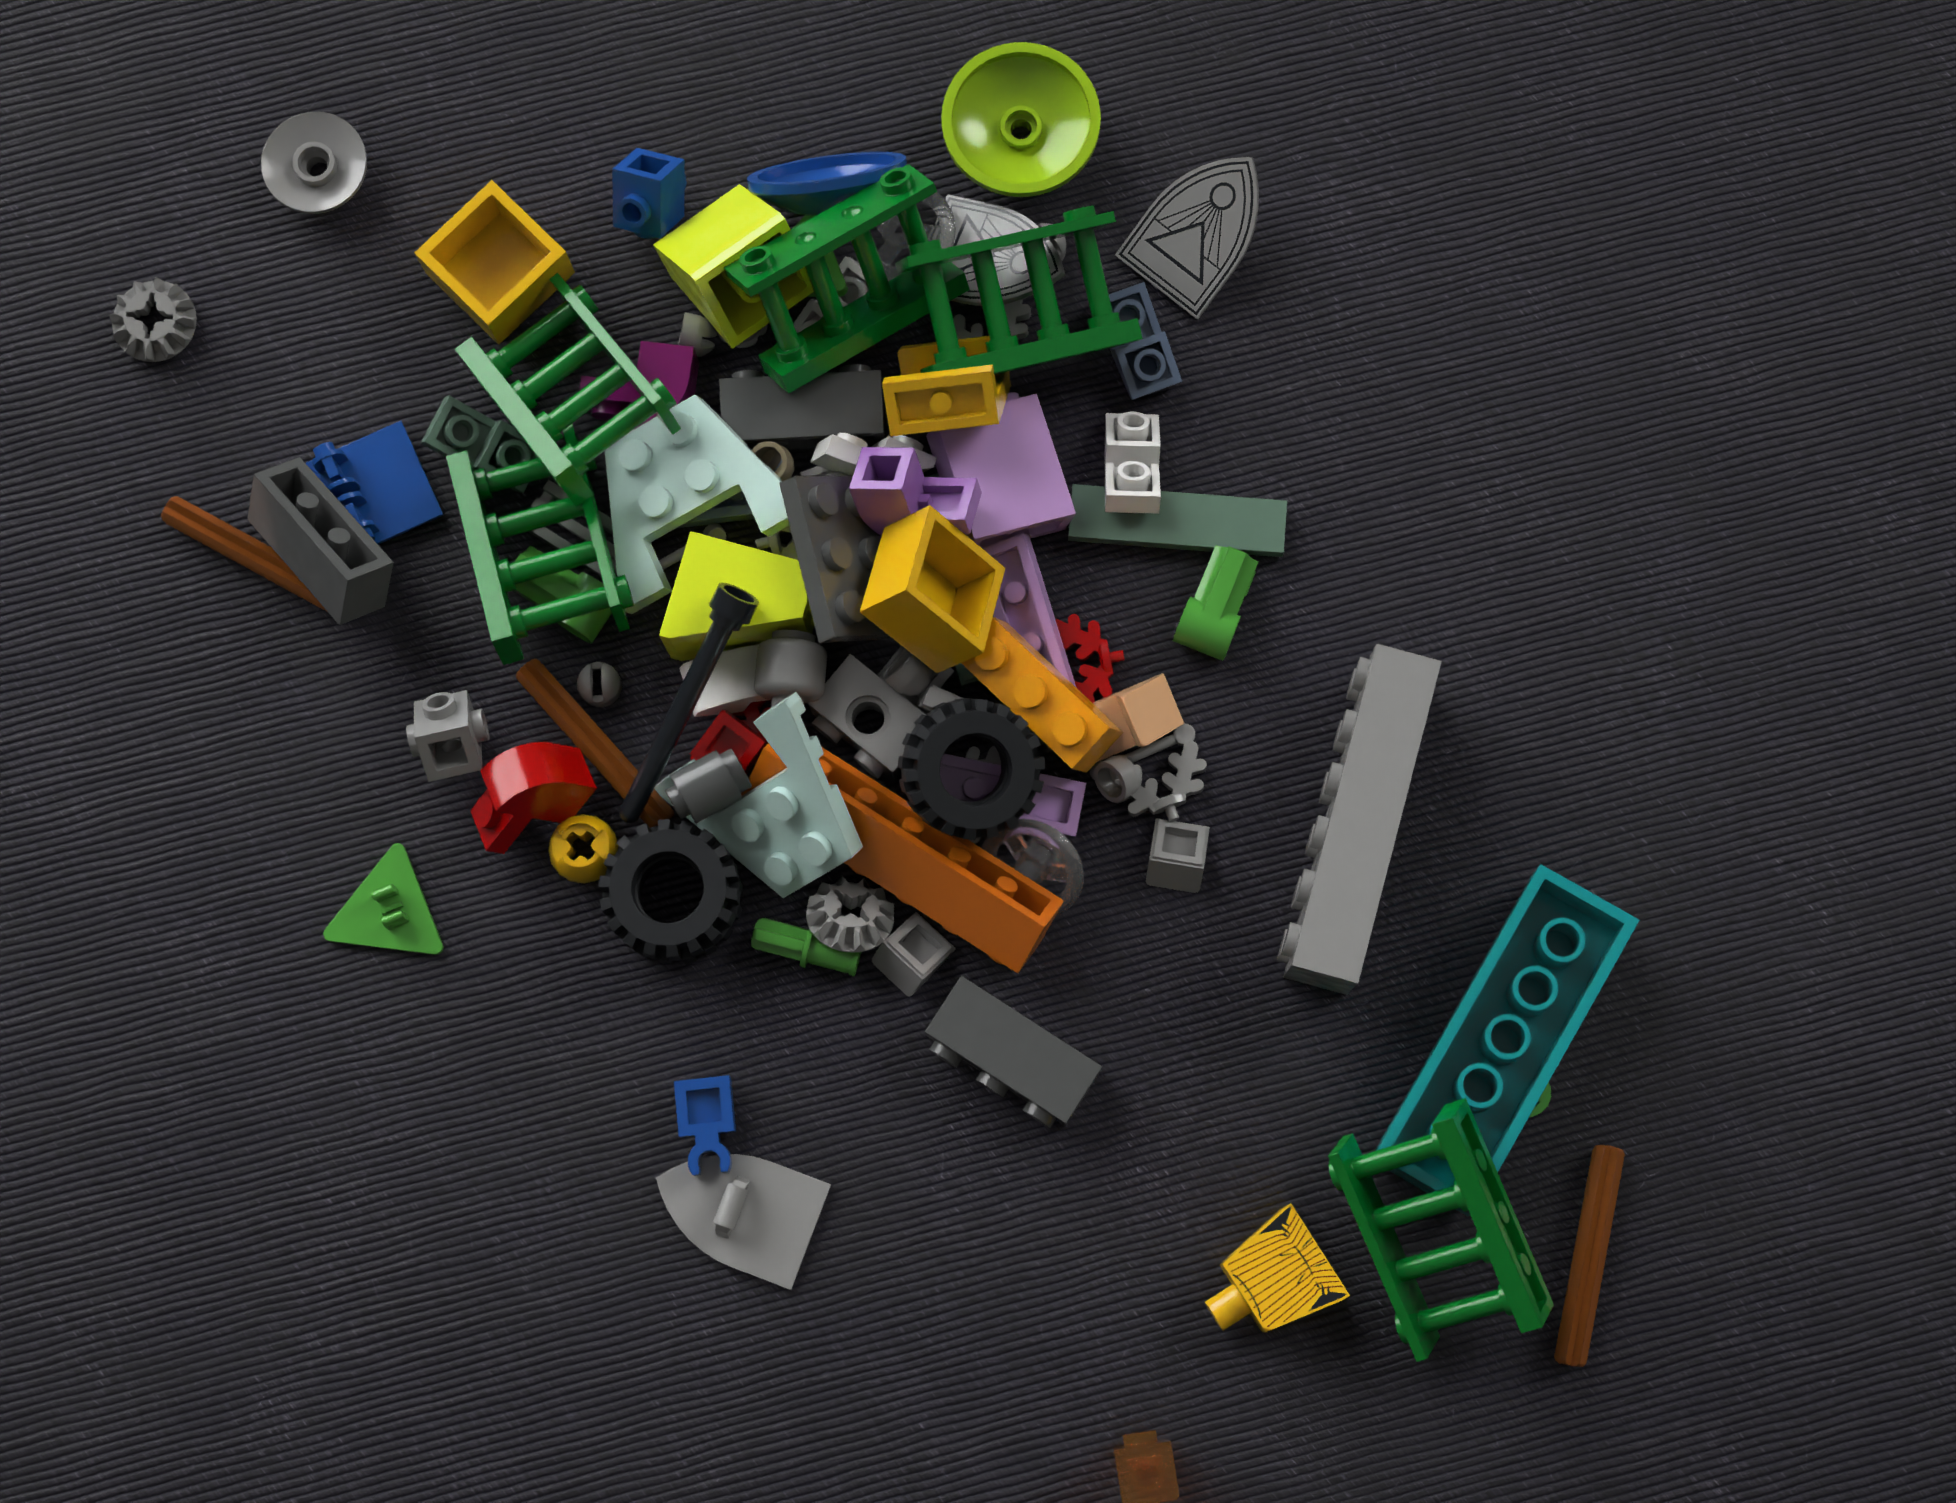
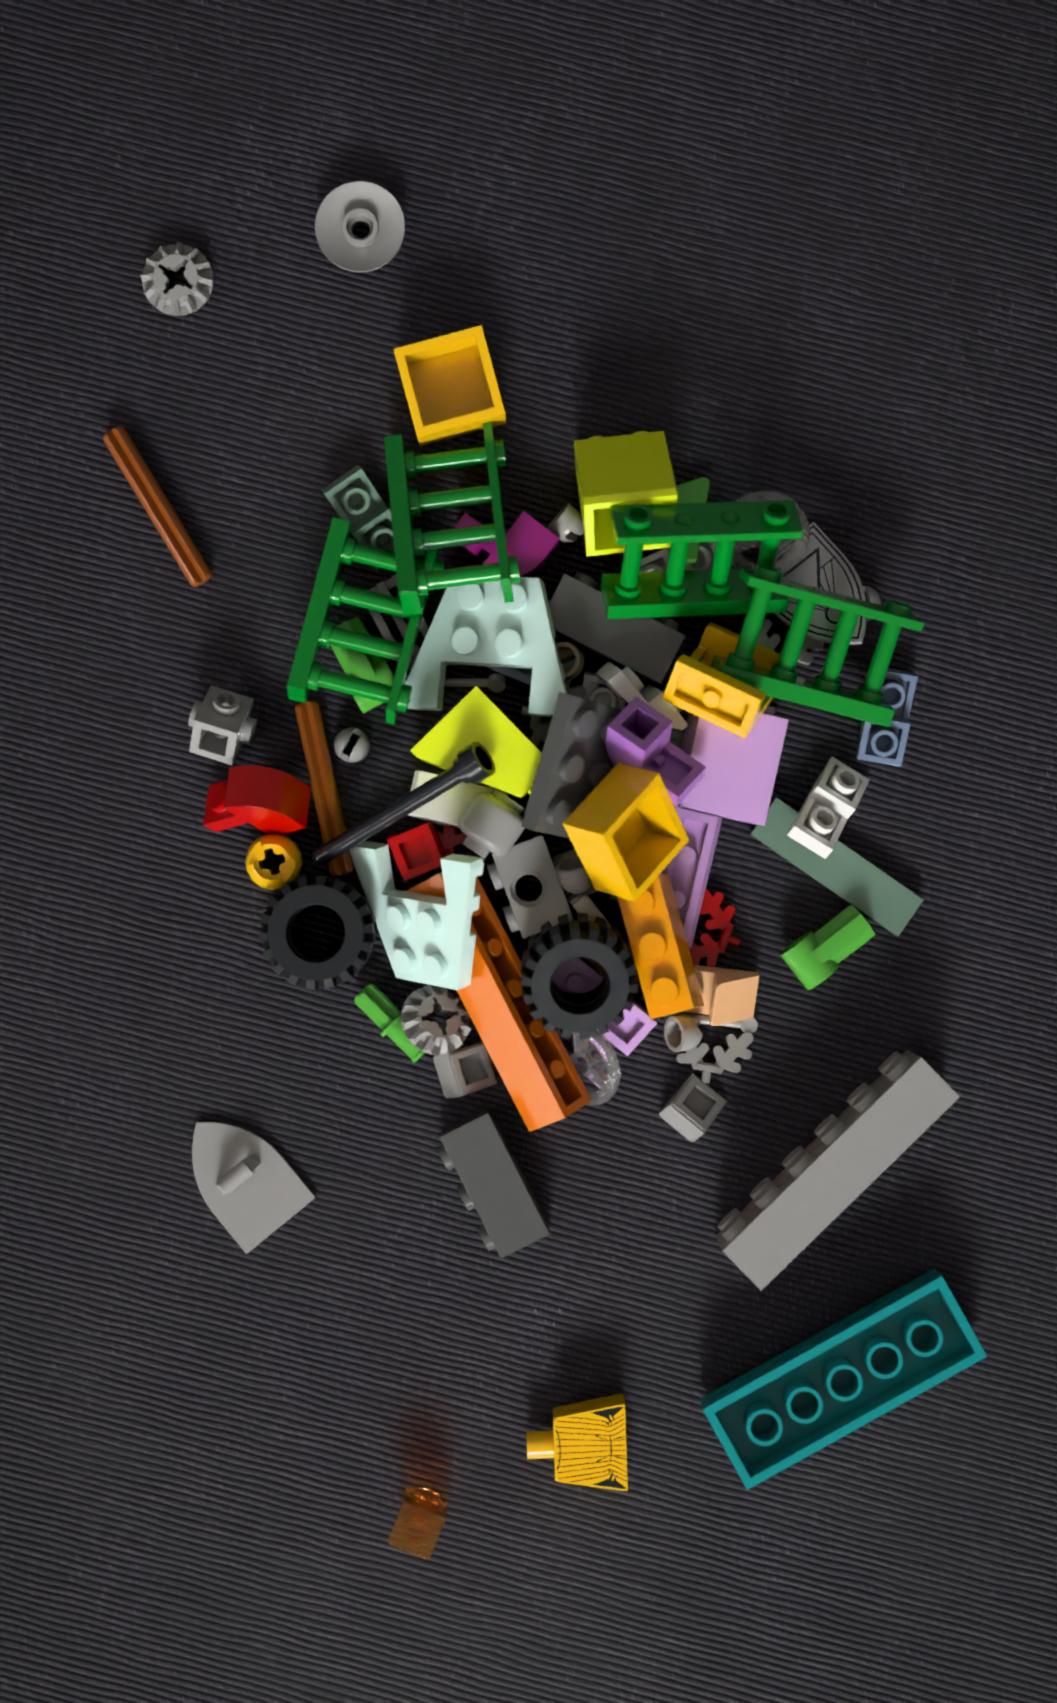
camera: 30 degrees right, 10 degrees up
dark grey brick [247,457,394,625] -> none
blue hinge [306,421,444,545] -> none
bright green piece [323,843,444,955] -> none
blue brick [612,148,687,239] -> none
dark grey brick [665,748,752,824] -> none
blue plate [674,1075,736,1176] -> none
blue dish [747,152,907,215] -> none
lime dish [941,42,1101,197] -> none
light grey shield [1115,157,1259,319] -> none
green fence [1328,1098,1554,1362] -> none
dark orange axle [1554,1144,1625,1367] -> none

